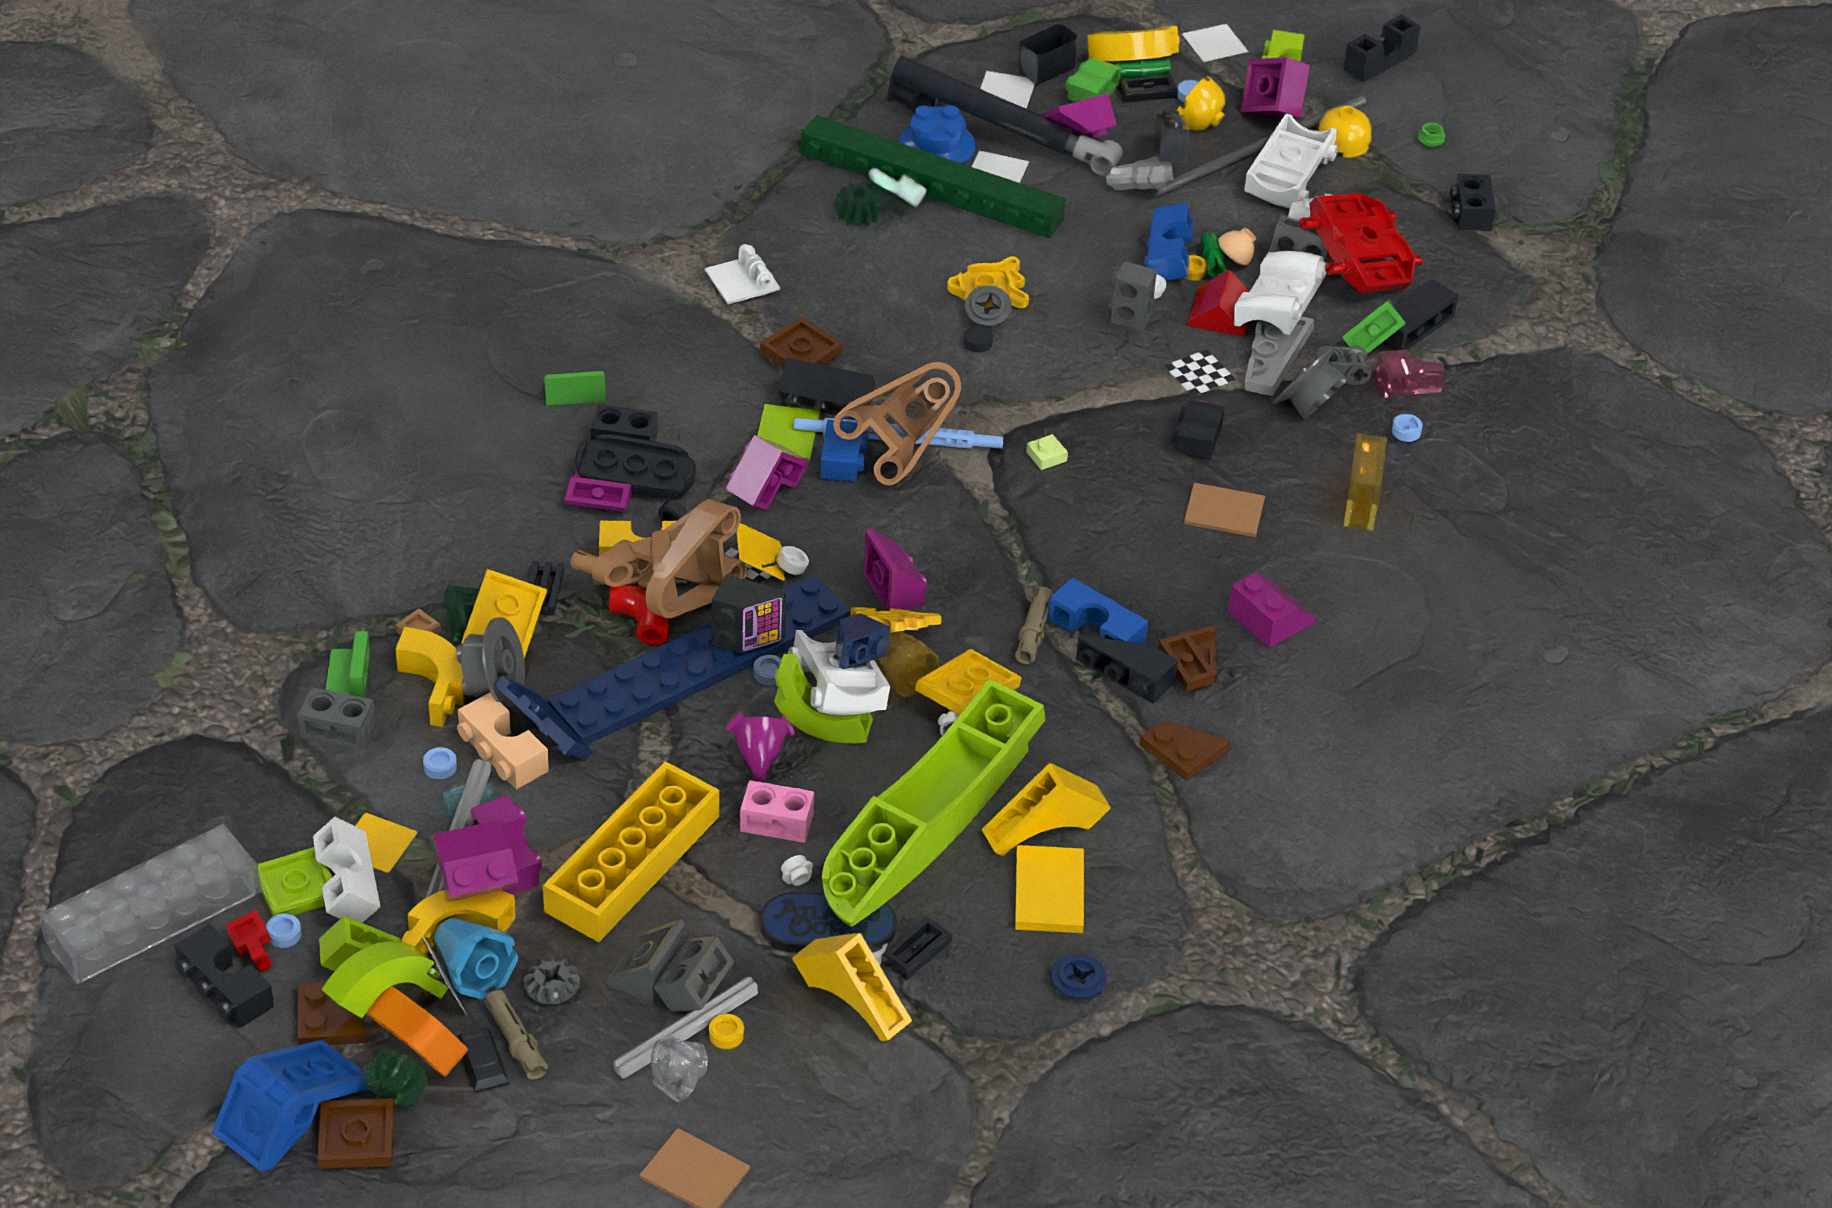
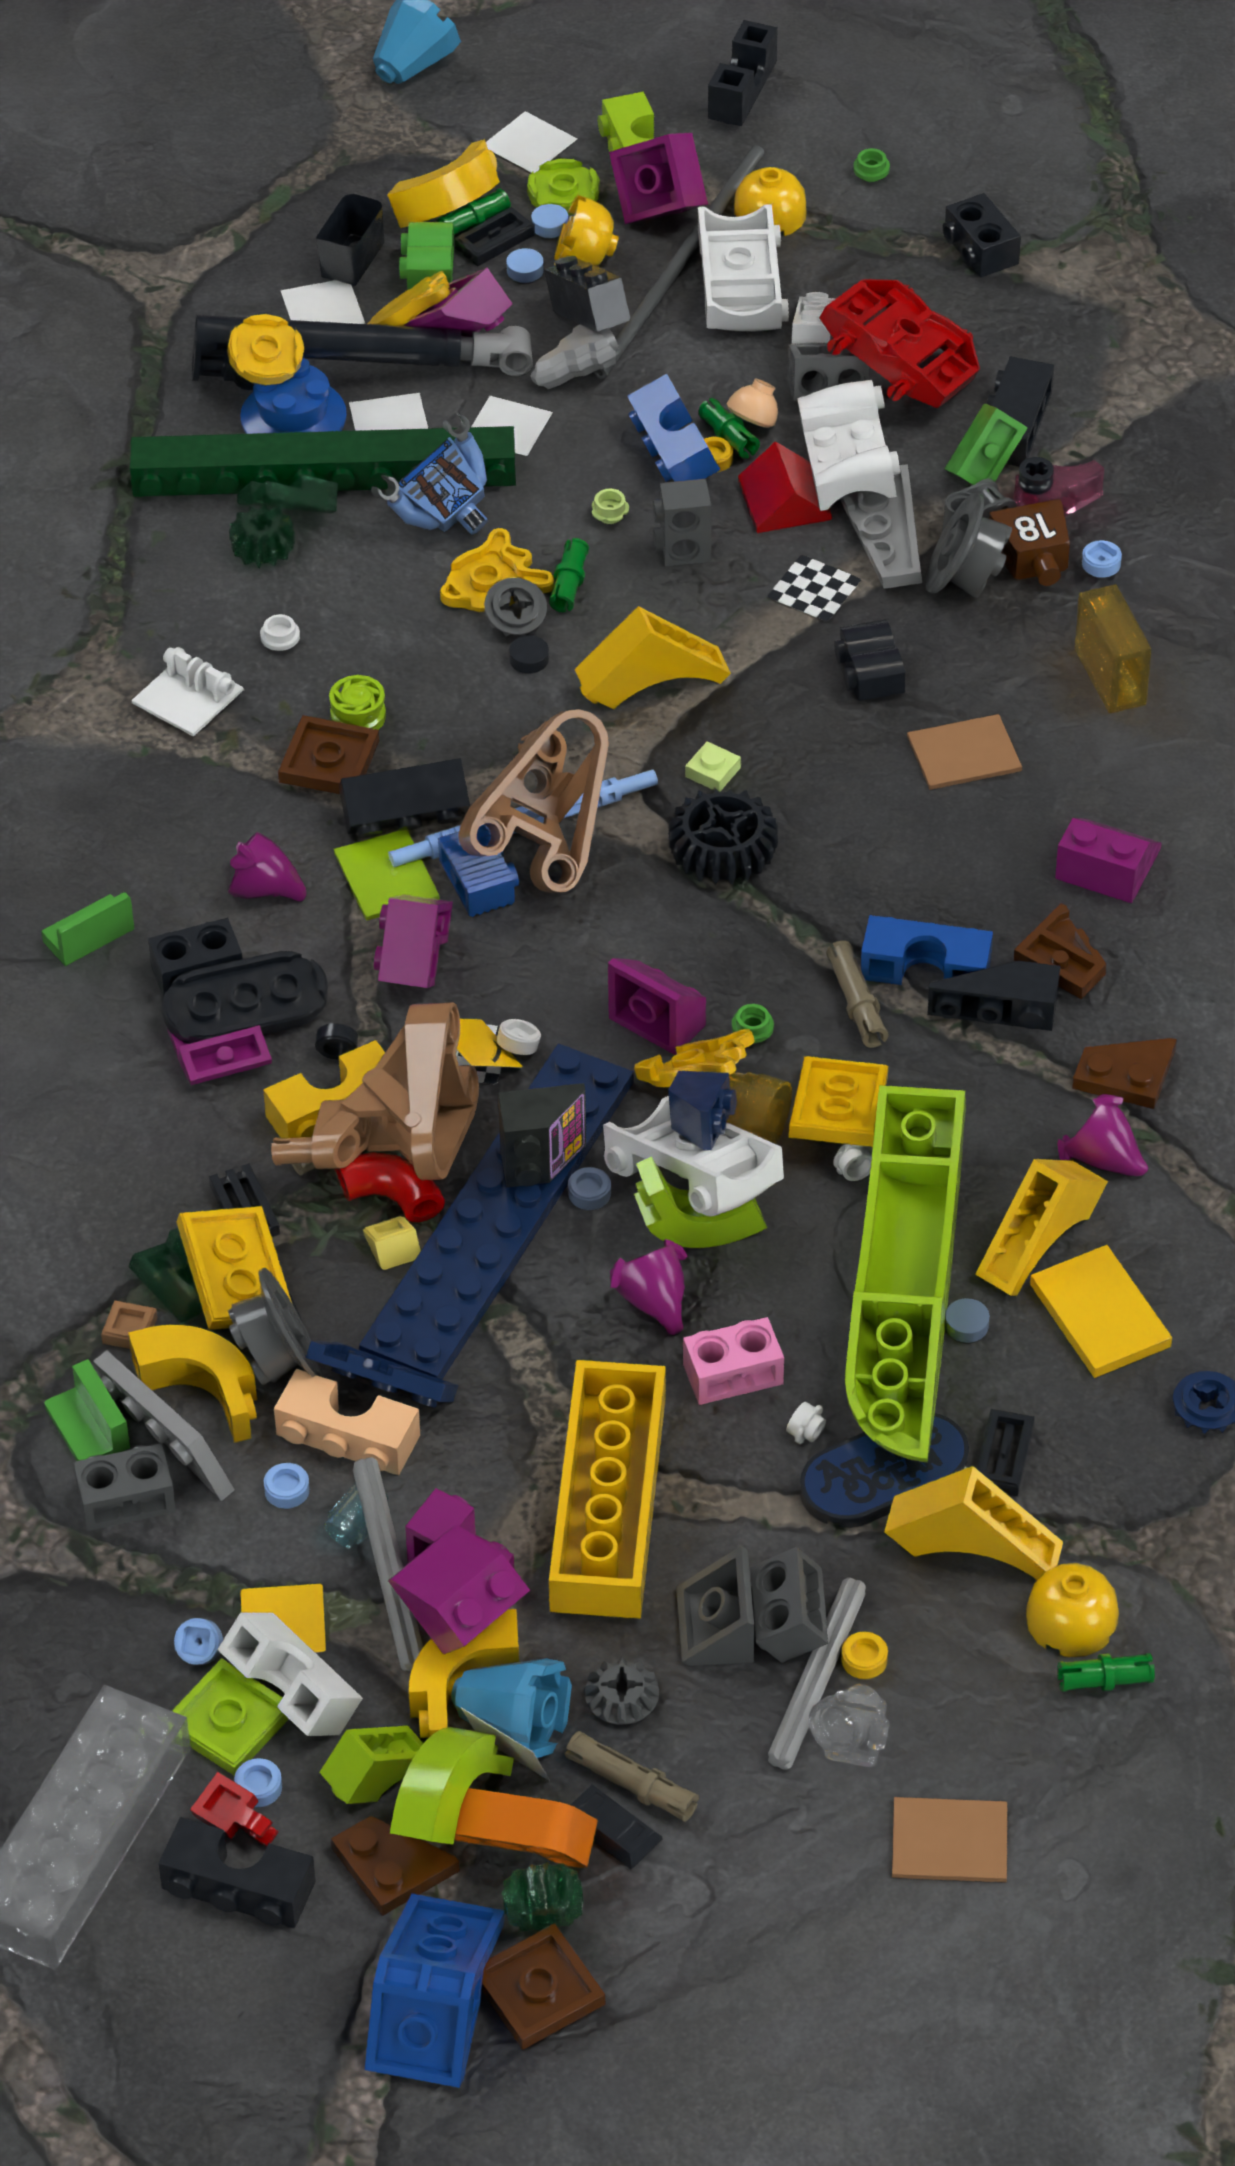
camera: 25 degrees left, 5 degrees up
none -> light grey wing [93,1350,235,1501]
none -> light blue tile [174,1618,223,1665]
none -> yellow tile [227,314,304,385]
none -> magenta hat [228,831,307,902]
none -> white plate [260,614,300,651]
none -> lime wheel [329,675,386,730]
none -> light yellow slope [363,1216,421,1270]
none -> yellow tile [367,271,450,326]
none -> torso [371,412,488,535]
none -> white sticker [471,396,553,456]
none -> light blue tile [506,248,544,283]
none -> lime tile [527,159,600,216]
none -> green pin [549,538,589,613]
none -> yellow arch [575,606,731,709]
none -> yellowish green plate [591,489,629,524]
none -> black gear [668,786,778,885]
none -> bright green plate [732,1004,774,1043]
none -> sand blue tile [945,1298,990,1343]
none -> reddish brown torso [989,499,1070,586]
none -> black bush [1018,457,1054,495]
none -> yellow cylinder [1026,1563,1119,1657]
none -> magenta hat [1057,1094,1148,1176]
none -> green pin [1057,1653,1155,1692]

